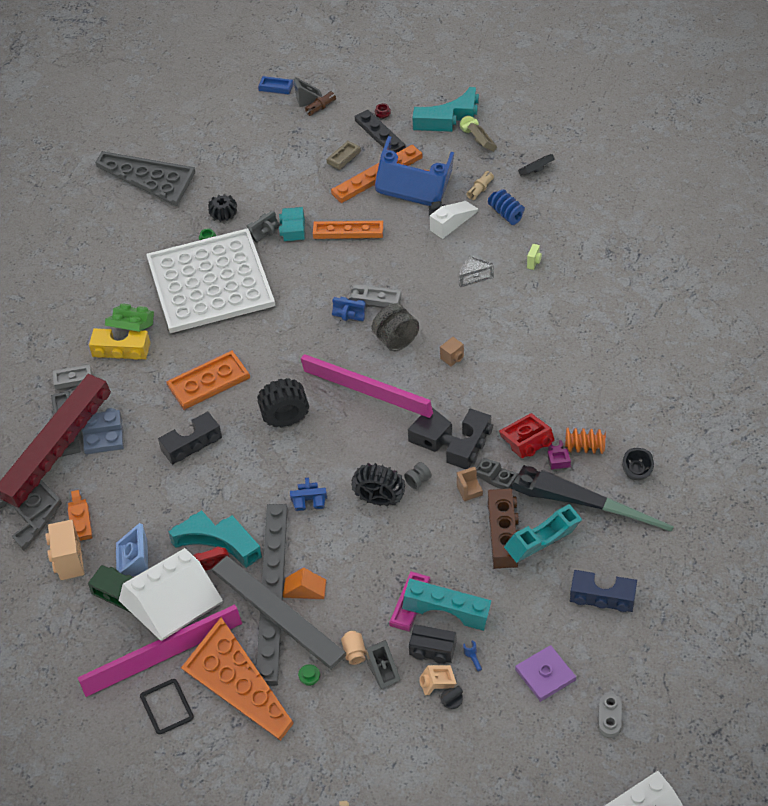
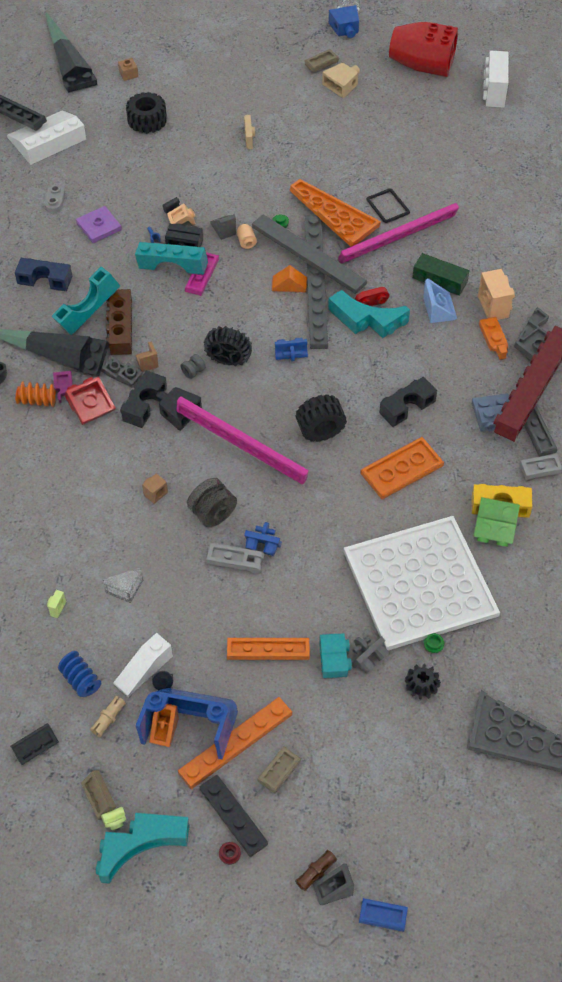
camera: 175 degrees right, 5 degrees up
white slope [119,548,223,641] -> none

